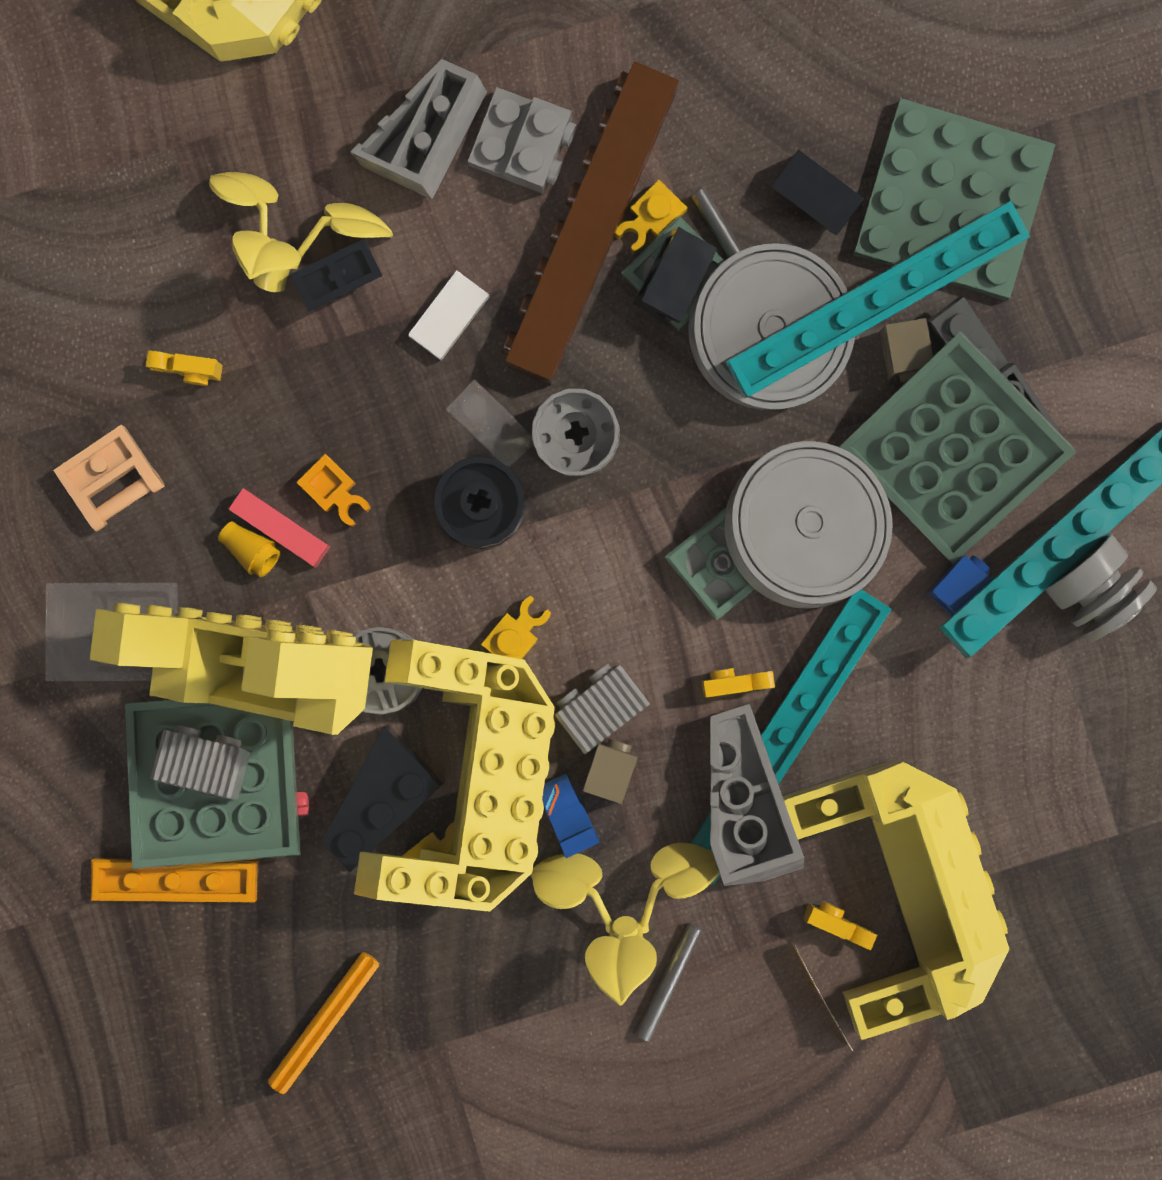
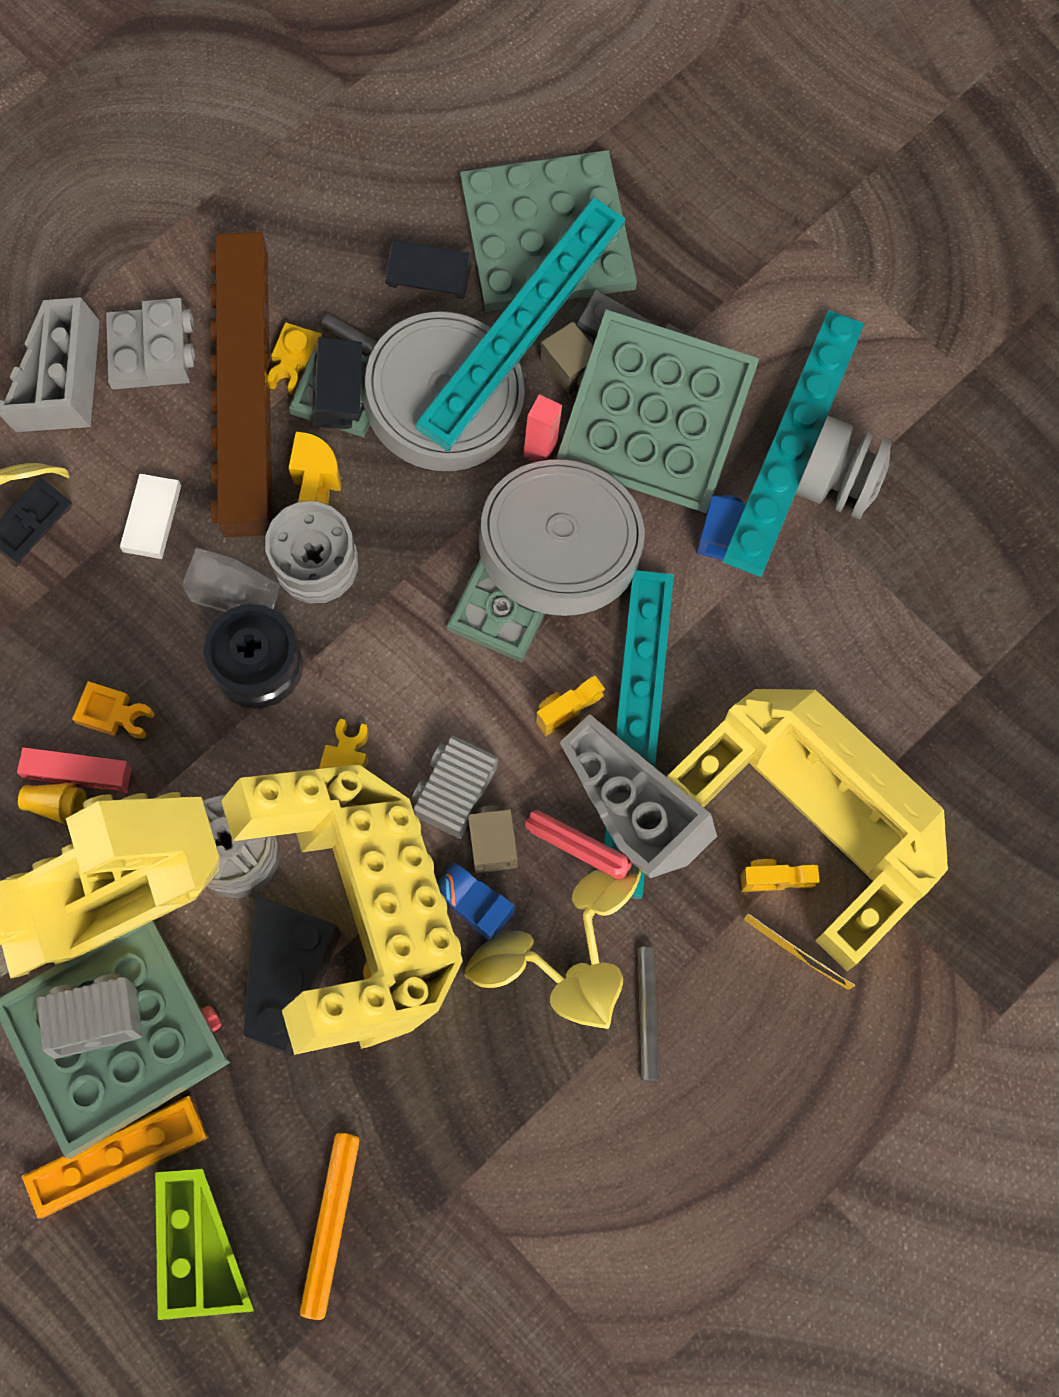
camera: 25 degrees left, 15 degrees down
none -> lime wedge [155,1169,254,1320]
none -> yellow brick [289,432,341,505]
none -> coral piece [523,394,562,463]
none -> coral axle [525,810,632,880]

